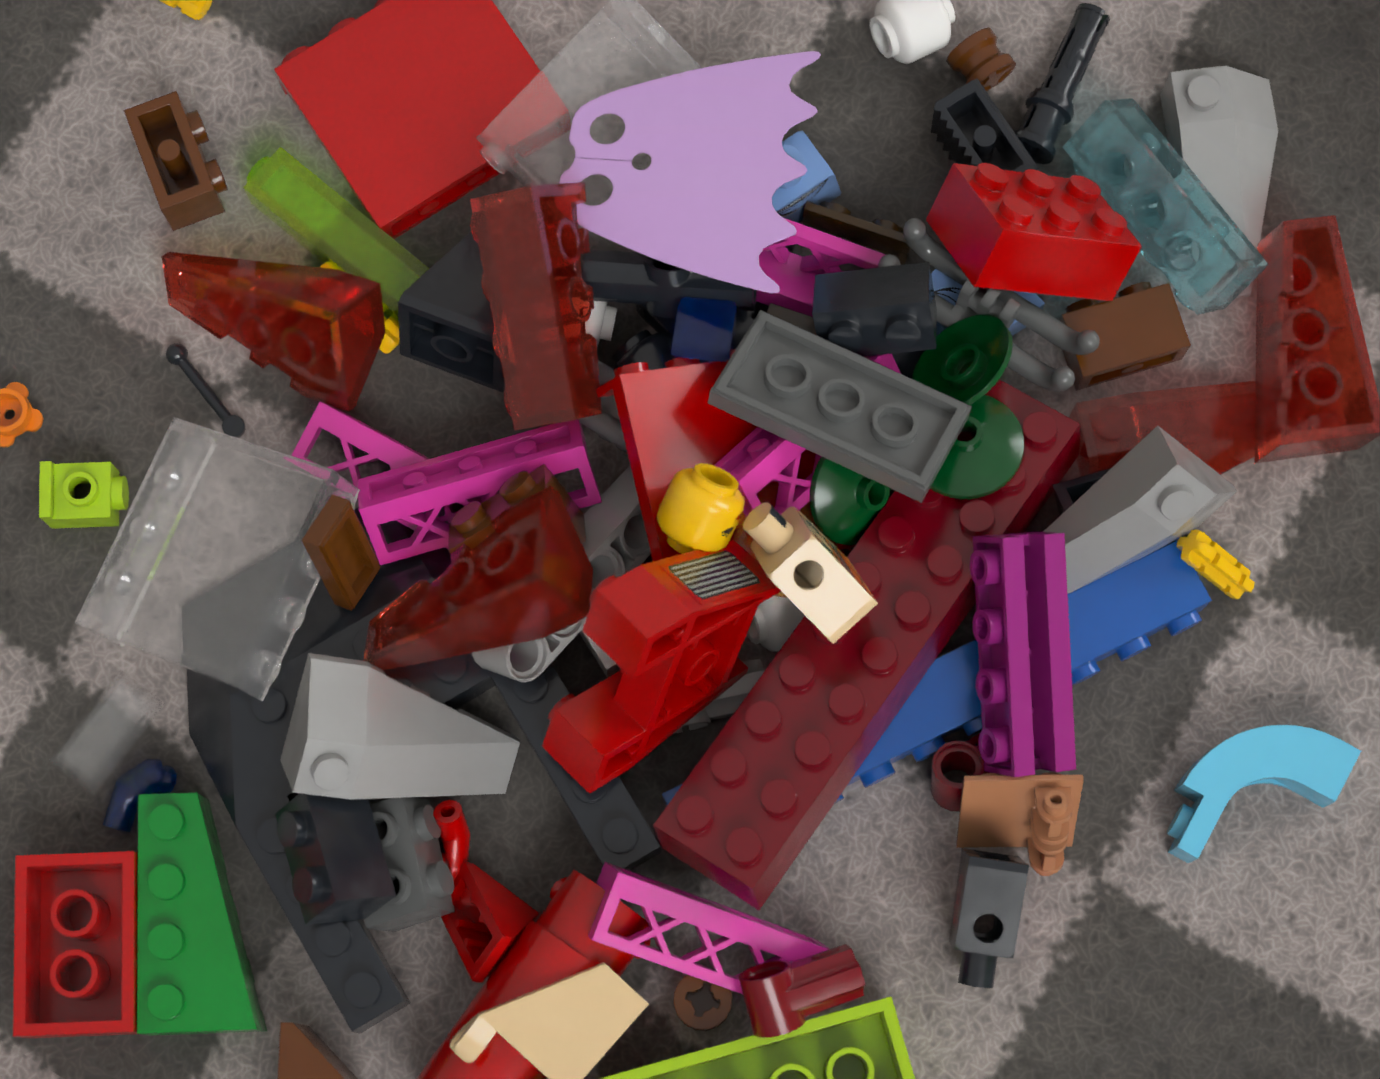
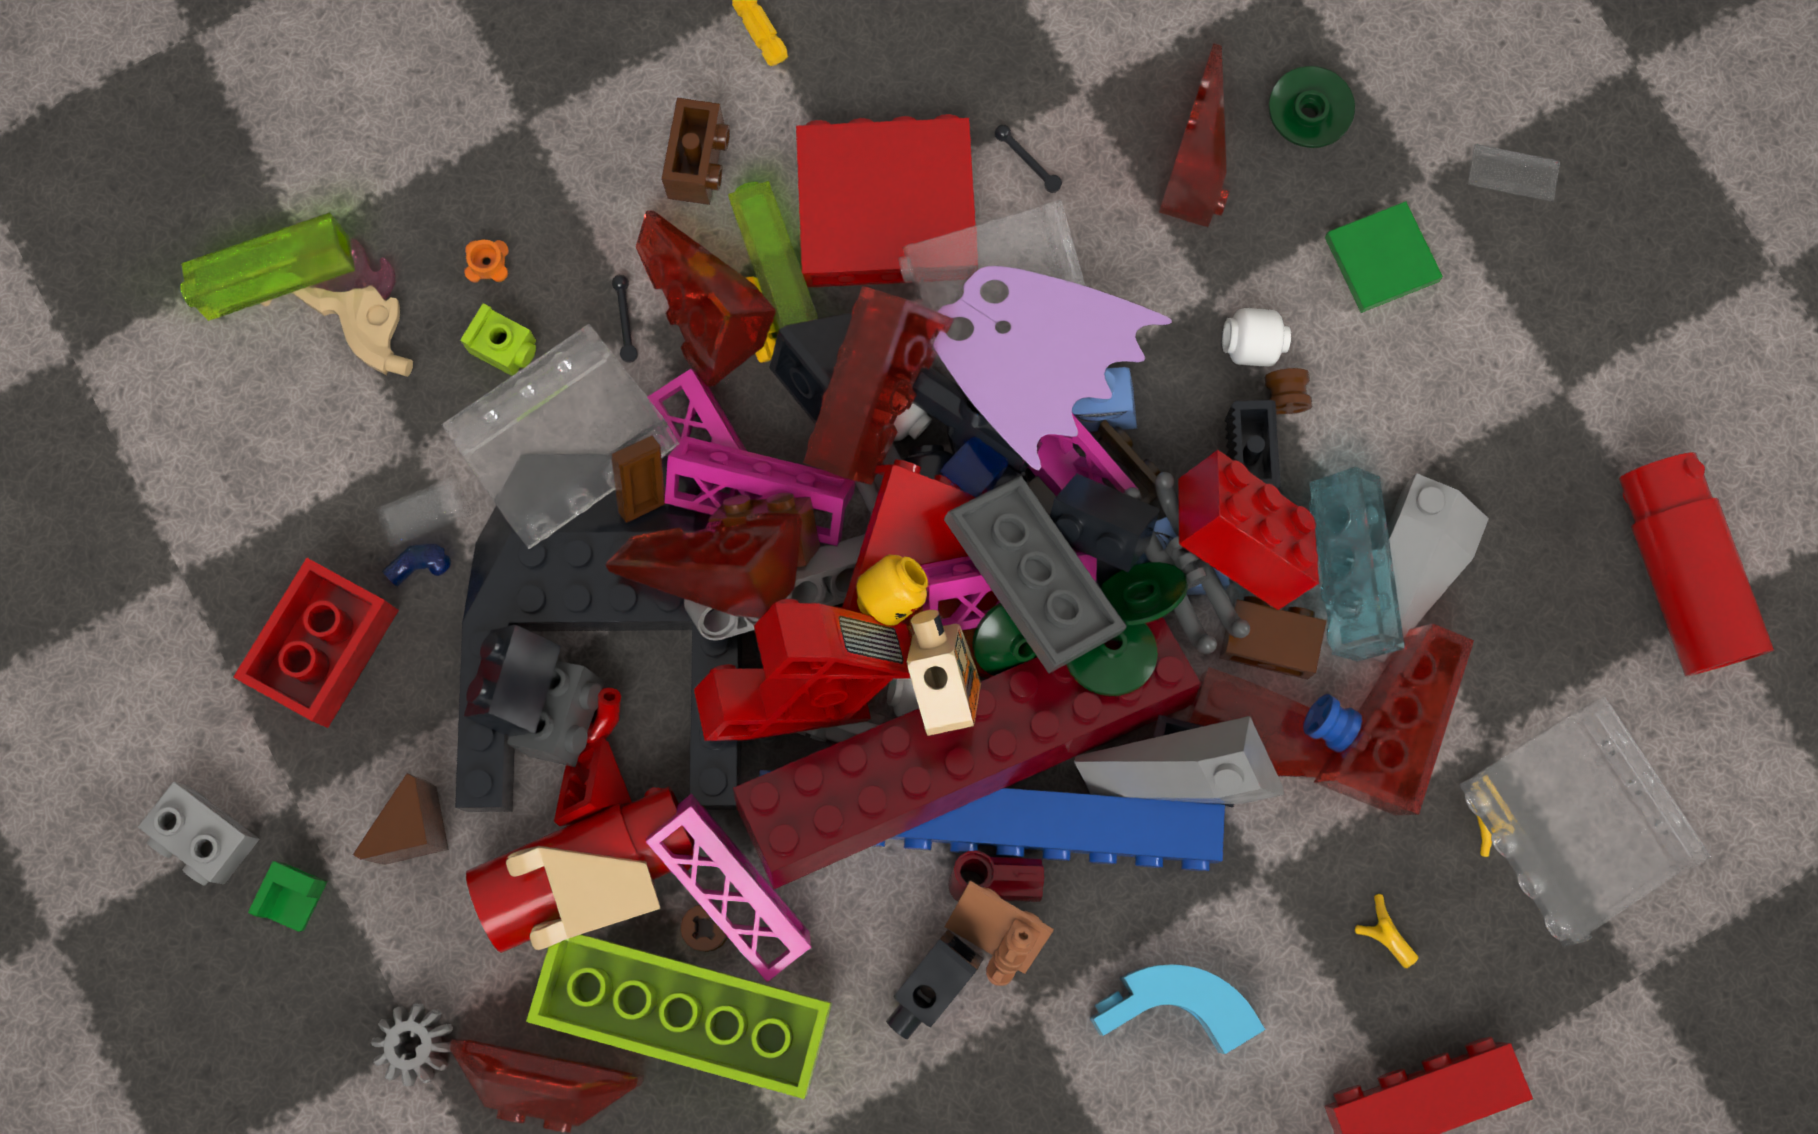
camera: 30 degrees right, 0 degrees up
green wedge [137,792,267,1035] -> none
light grey wedge [280,653,520,800] -> none
dark red piece [738,944,865,1038] -> none
magenta brick [970,532,1076,777] -> none
black pin [1014,3,1110,165] -> none
yellow axle [1177,530,1255,599] -> none
none -> blue wheel [1303,694,1362,752]

